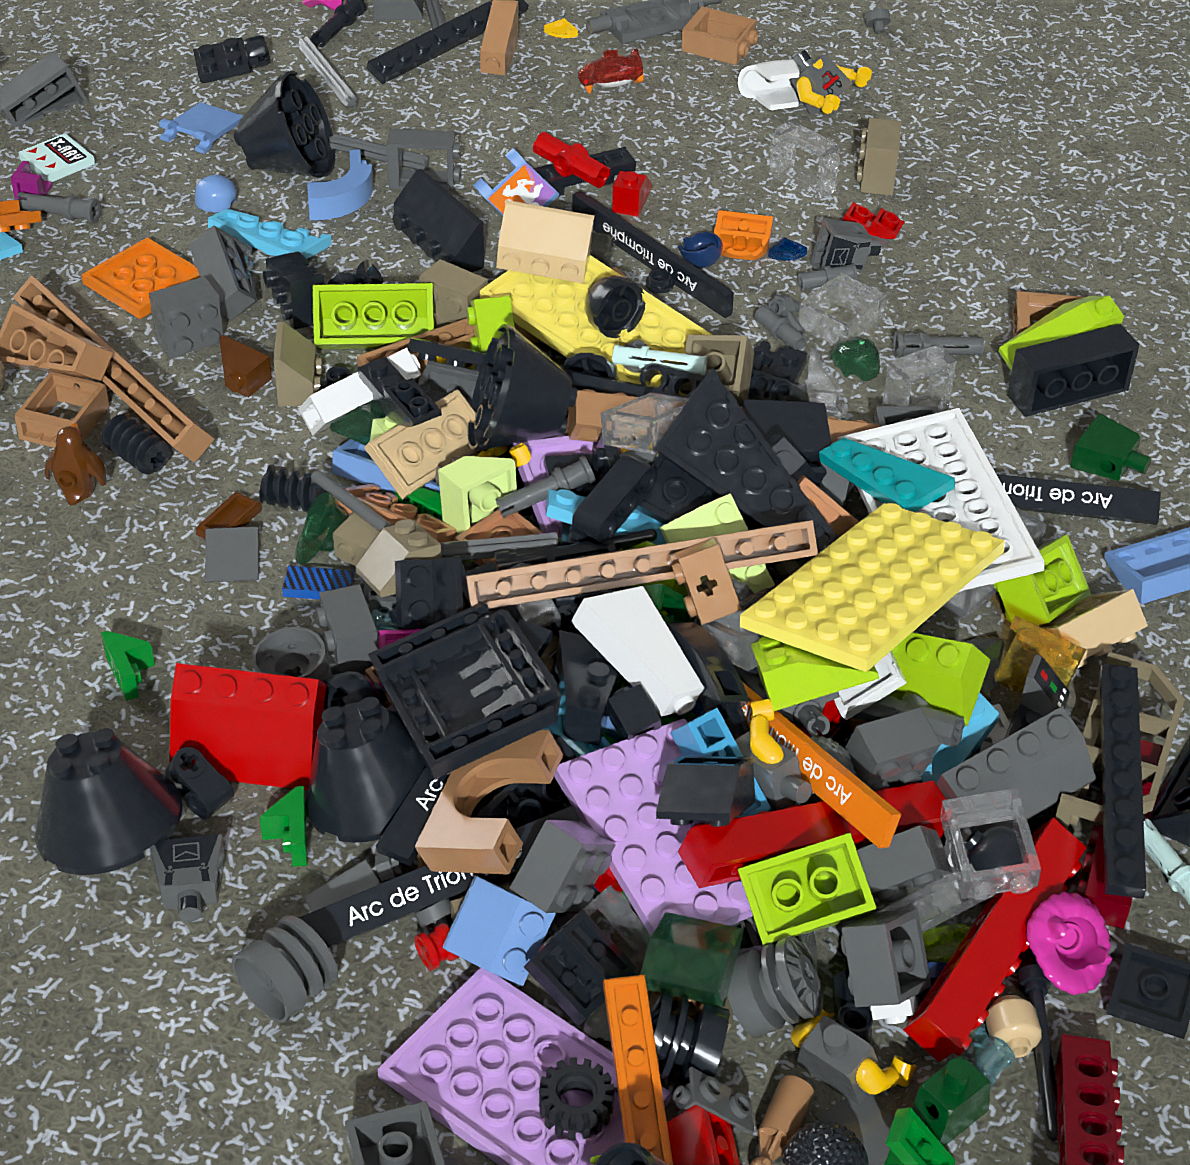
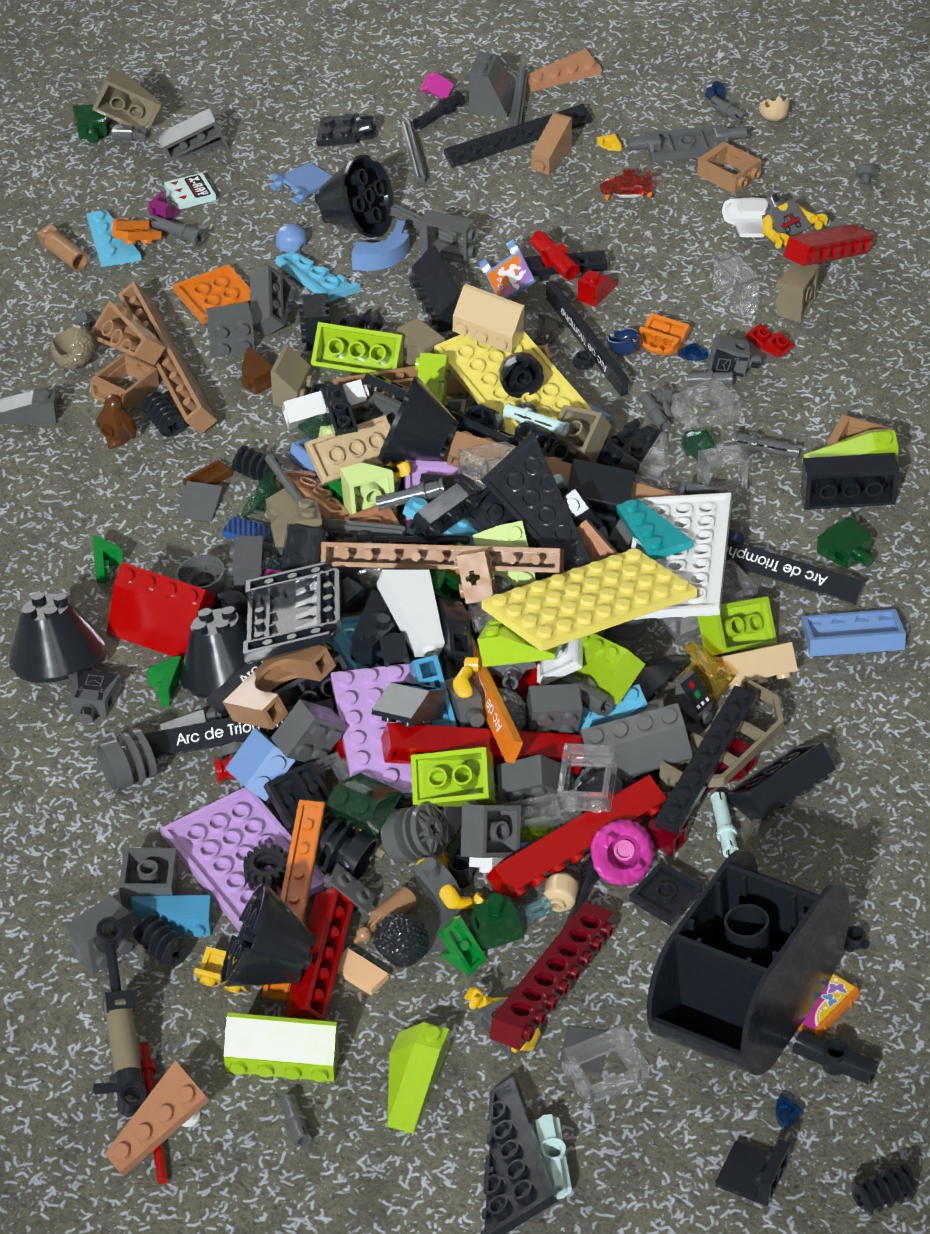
camera: 20 degrees right, 0 degrees up
black piece [164,747,234,820] -> none
none -> red brick [783,225,874,266]

